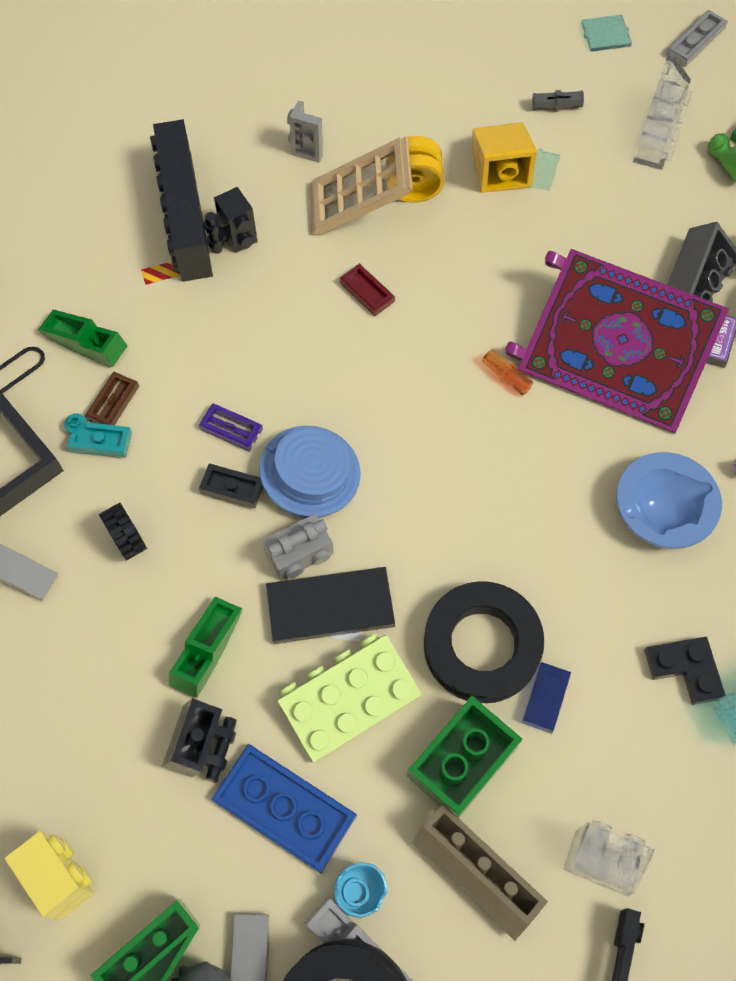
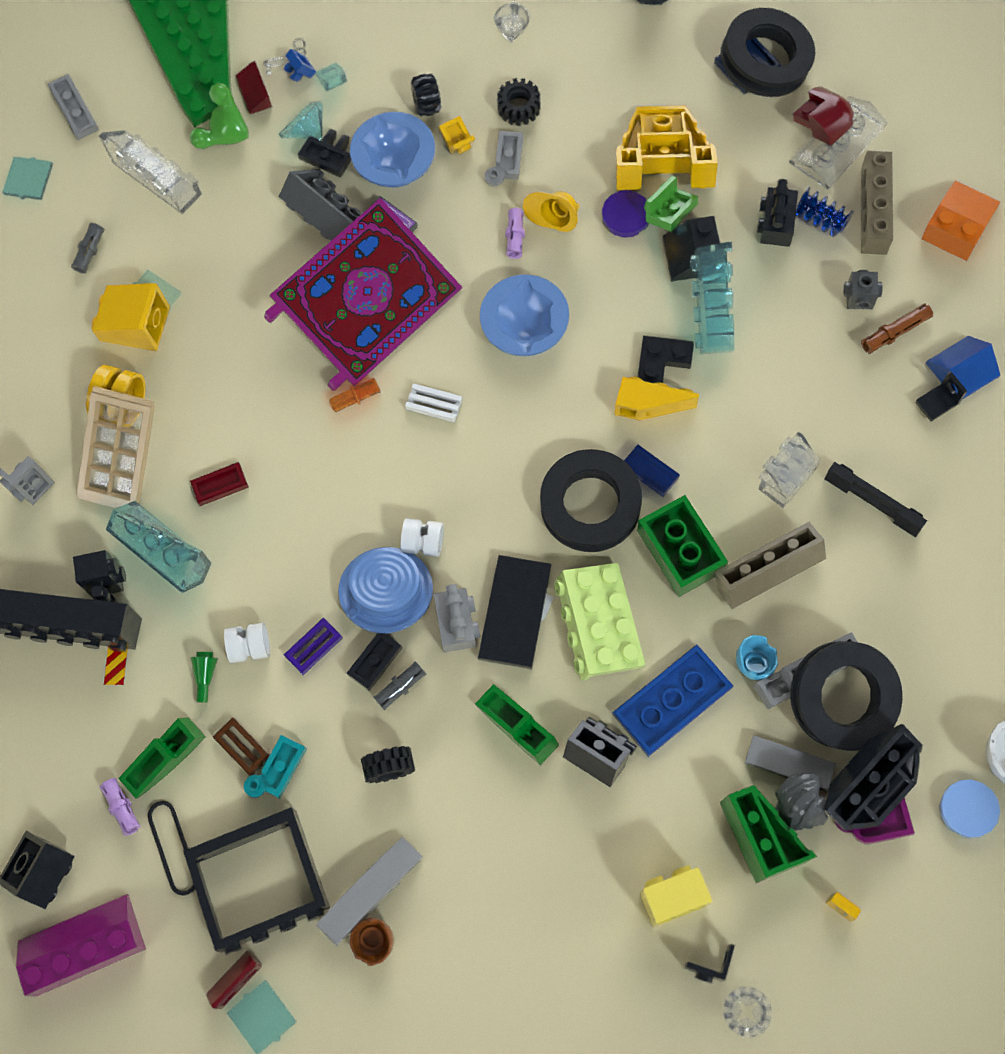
camera: 65 degrees left, 5 degrees up
none -> lavender pin [100,778,141,836]
none -> clear light blue wedge [106,501,212,593]
none -> green cone [190,652,218,703]
none -> white wheel [224,622,270,663]
none -> dark grey pin [373,661,427,711]
none -> white wheel [401,518,444,557]
none -> white tile [405,383,463,423]
none -> yellow slope [614,377,699,421]

